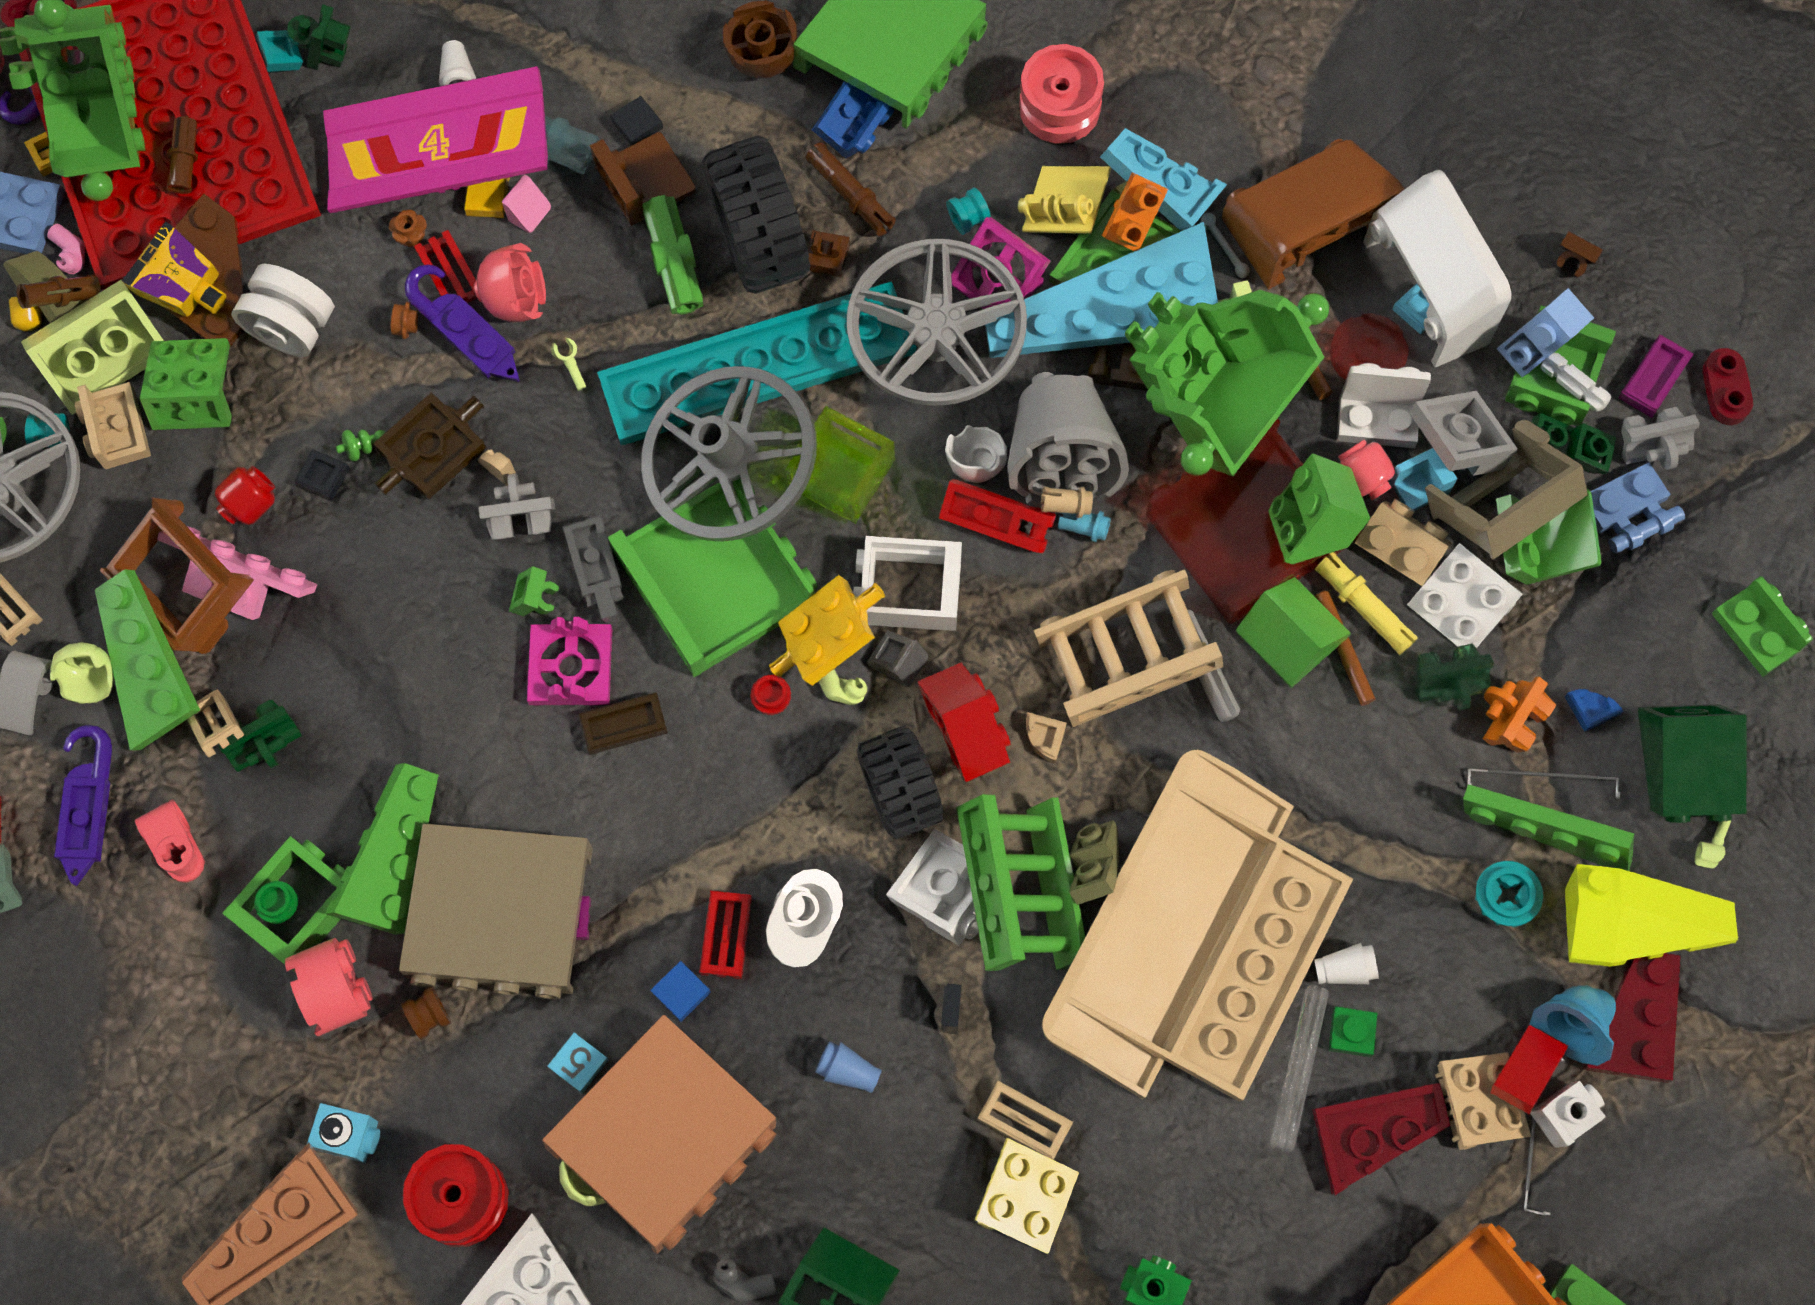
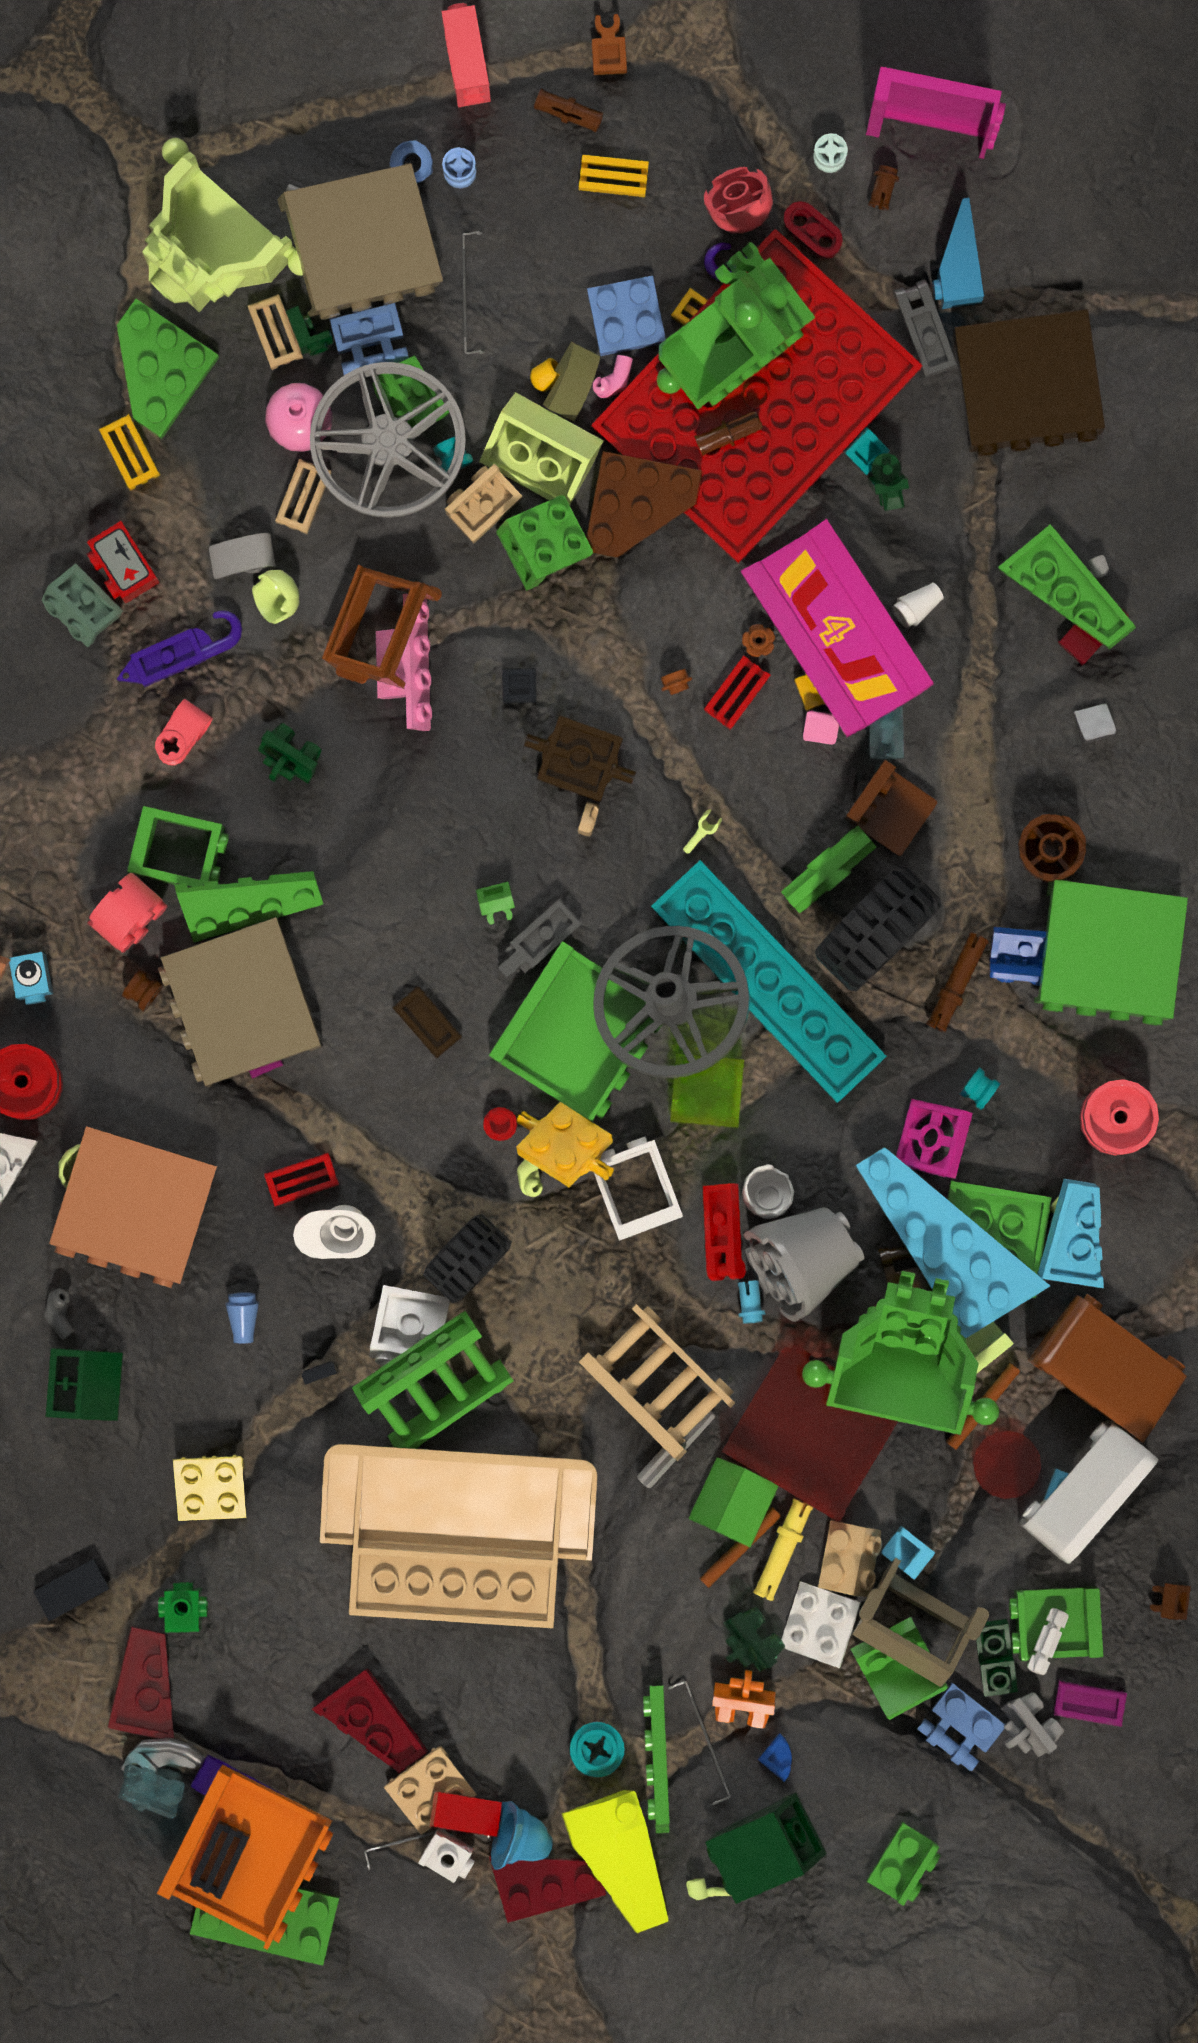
camera: 65 degrees right, 15 degrees up
reddish brown pin [16,275,101,309] -> none
bright green wing [95,569,200,750] -> none
torso [122,222,227,317] -> none
tan tile [187,689,244,758] -> none
red head [215,466,275,525] -> none
white wheel [232,264,335,357] -> none
green plate [254,881,298,924] -> none
bright green hair [335,429,385,462] -> none
dark purple plate [404,265,520,382] -> none
coral cylinder [474,243,546,323] -> none
light grey hips [479,473,556,540] -> none
dark pink piece [527,617,612,705] -> none
medium azure tile [548,1033,609,1094] -> none
black tile [610,96,663,146] -> none
blue tile [650,961,711,1022] -> none
reddish brown tile [808,230,850,277] -> none
light grey wheel [847,239,1027,406] -> none
flat silver slope [867,630,928,687] -> none
red brick [917,662,1011,782] -> none
tan tile [977,1081,1073,1160] -> none
light yellow hinge [1018,166,1111,233] -> none
tan tile [1026,712,1067,764] -> none
tan pin [1041,487,1093,518] -> none
olive slope [1069,820,1119,905] -> none
orange hips [1102,172,1168,251] -> none
light grey hinge [1201,213,1250,278] -> none
bright green slope [1268,453,1370,564] -> none
clear axle [1271,985,1329,1152] -> none
white cone [1314,943,1379,984] -> none
green plate [1329,1006,1378,1057] -> none
white bracket [1337,363,1431,448] -> none
coral head [1338,439,1395,500] -> none
light grey plate [1409,391,1517,476] -> none
light blue slope [1496,288,1594,378] -> none
dark red plate [1702,348,1753,425] -> none

